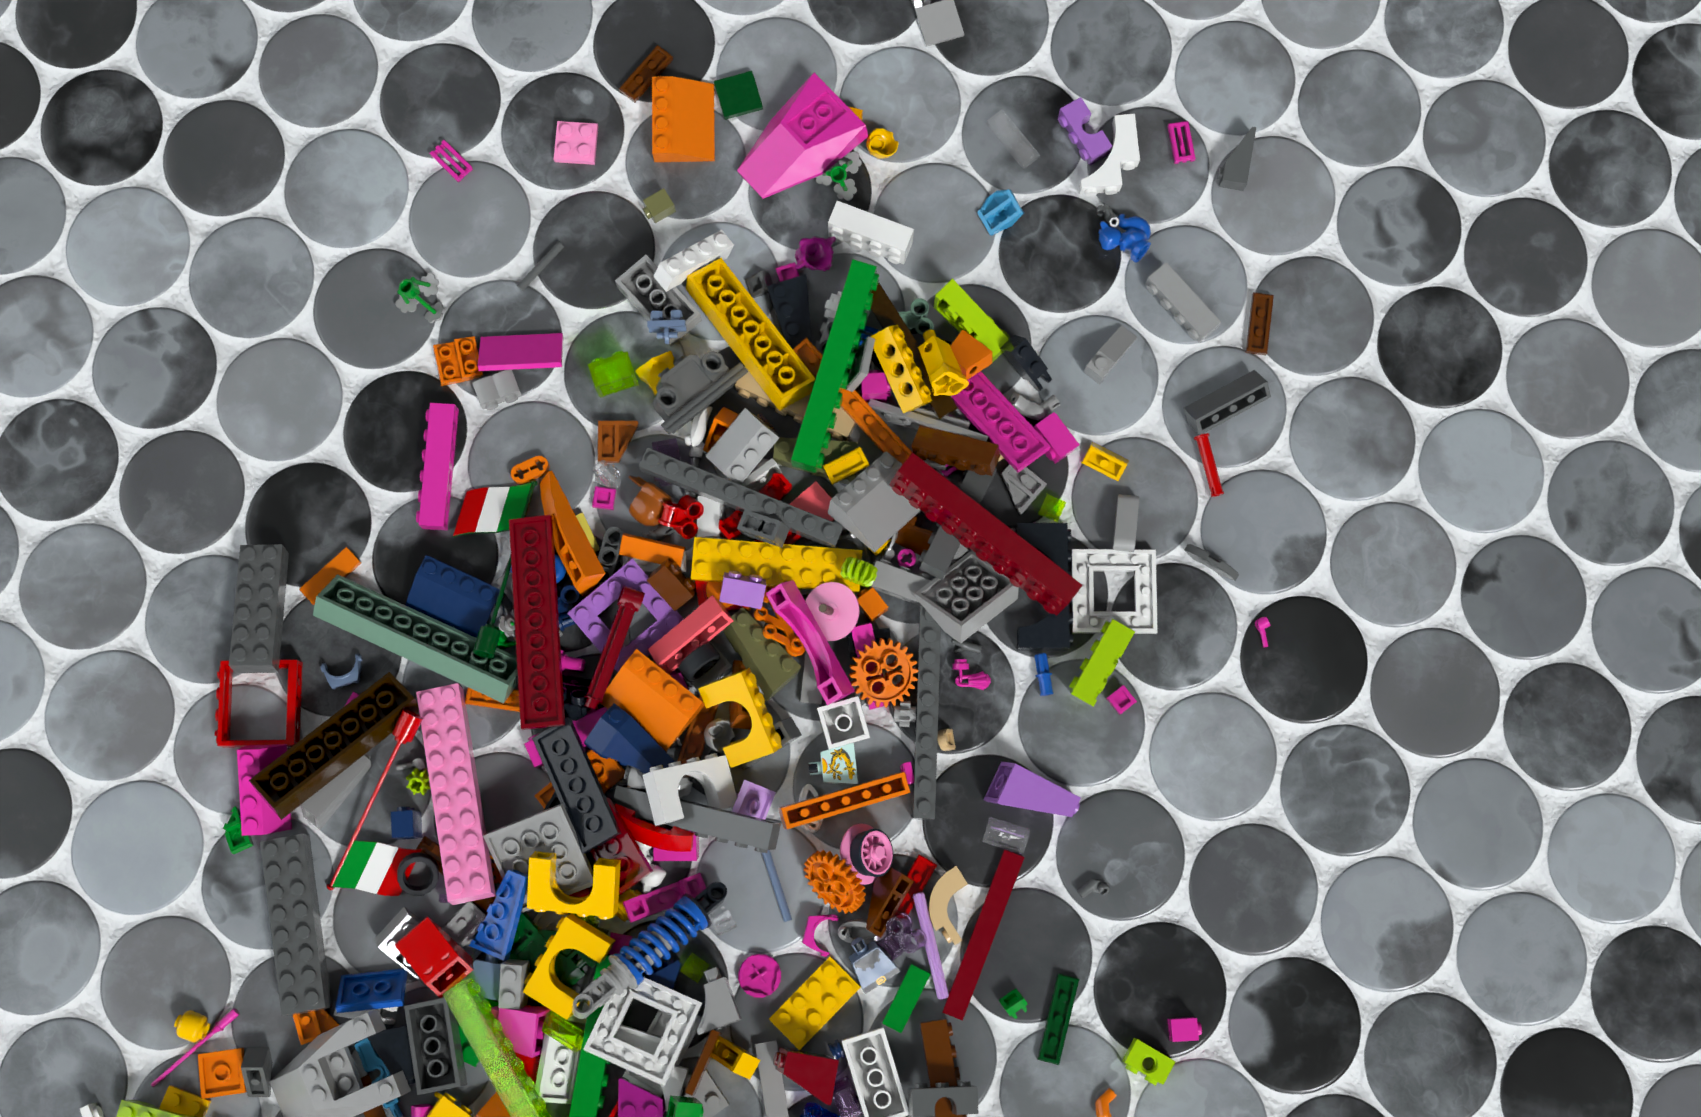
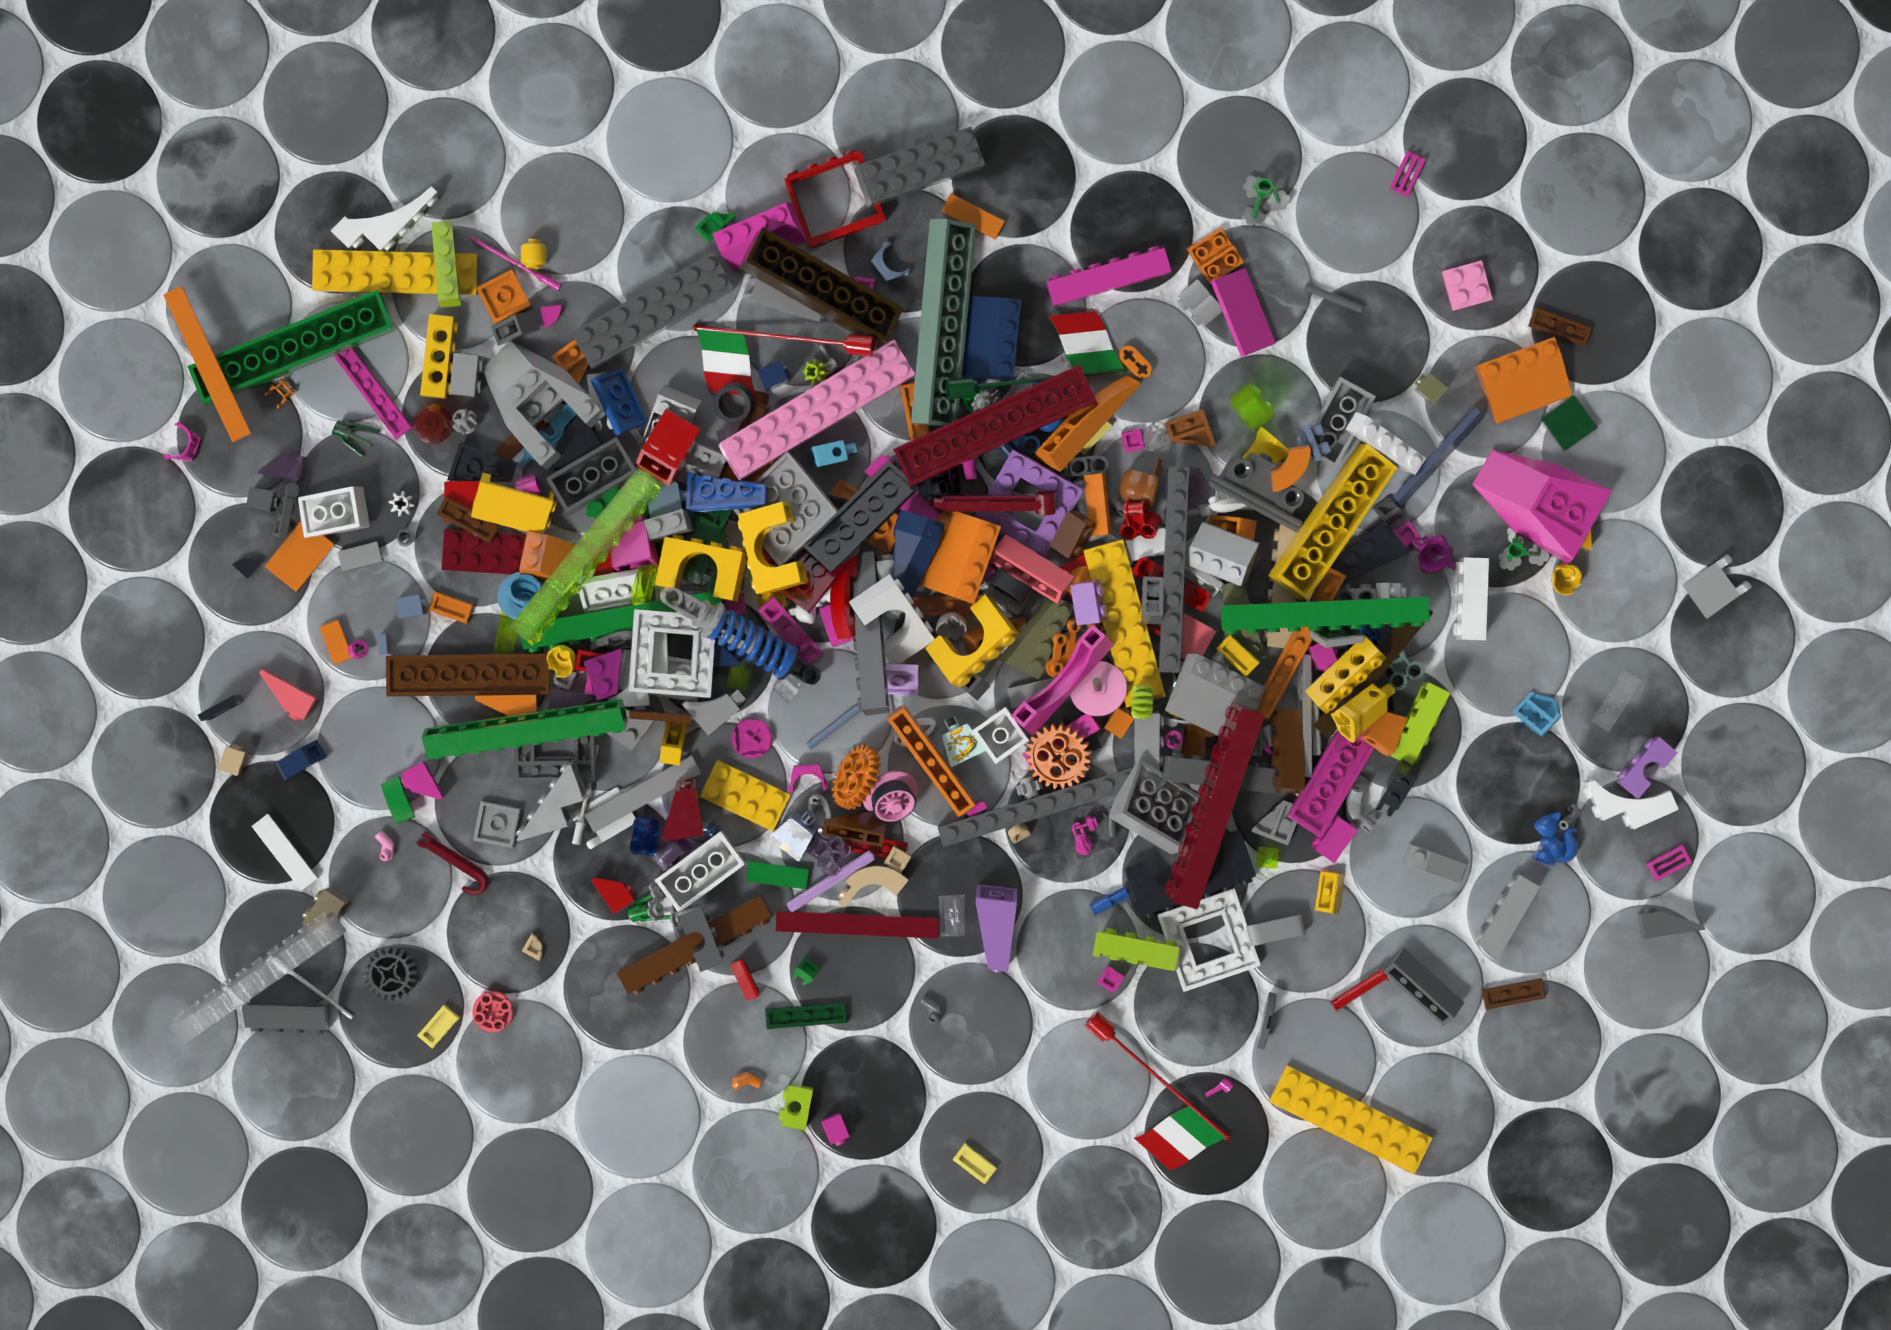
camera: 75 degrees right, 10 degrees up
none -> dark pink tile [541,305,562,328]
none -> dark grey tile [590,631,633,654]
none -> red slope [730,958,760,1000]
none -> medium azure torso [807,440,857,470]
none -> tan tile [884,846,911,873]
none -> light yellow tile [953,1143,997,1184]
none -> flag [1084,1011,1231,1170]
none -> yellow plate [1269,1065,1433,1175]
none -> orange tile [1271,445,1311,492]
none -> dark blue tile [1393,408,1483,508]

